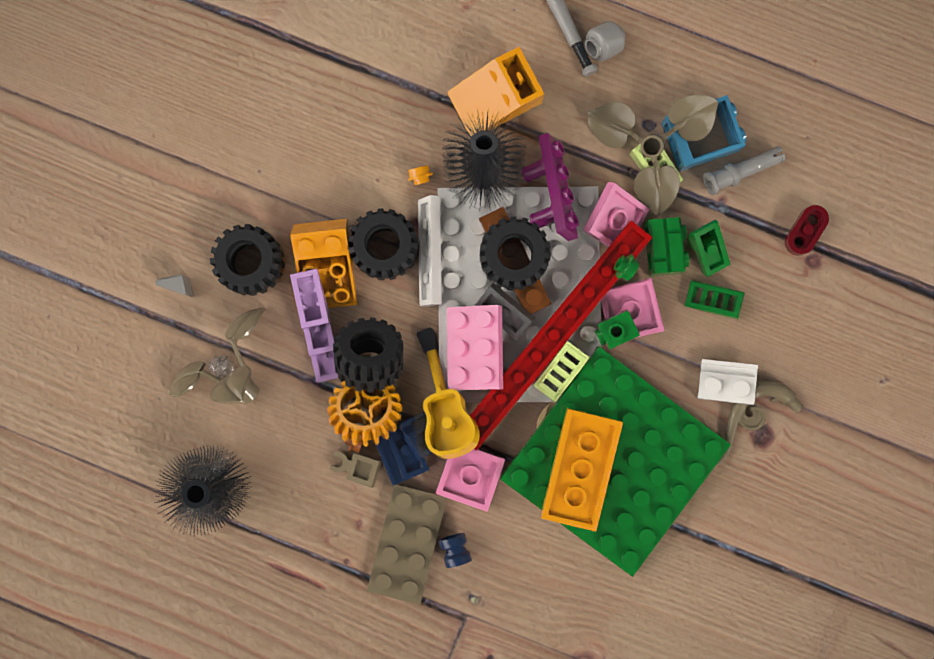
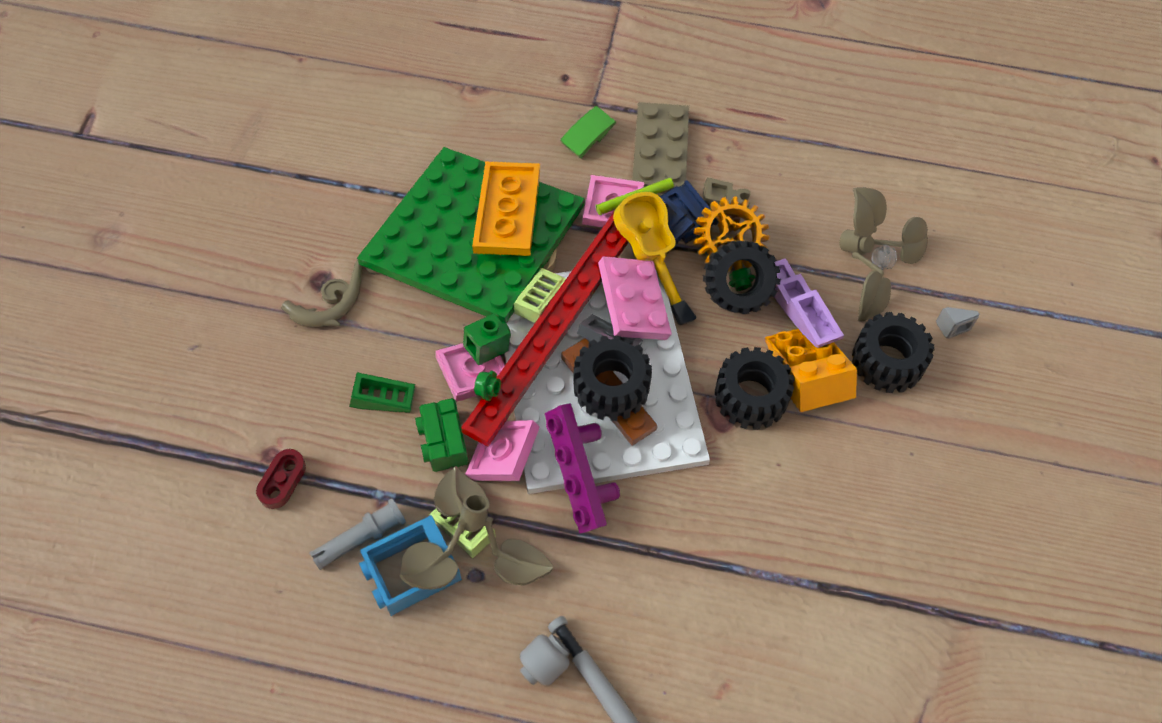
camera: 170 degrees right, 25 degrees down
black piece [153,445,252,536] -> none
light orange plate [407,165,433,185] -> none
white plate [418,195,444,307] -> none
dark blue wheel [439,533,472,568] -> none
black piece [442,109,526,211] -> none
light orange slope [447,47,544,136] -> none
green slope [686,219,731,277] -> none
white plate [698,359,758,405] -> none
none -> bright green slope [560,106,616,159]
none -> lime bar [596,178,674,215]

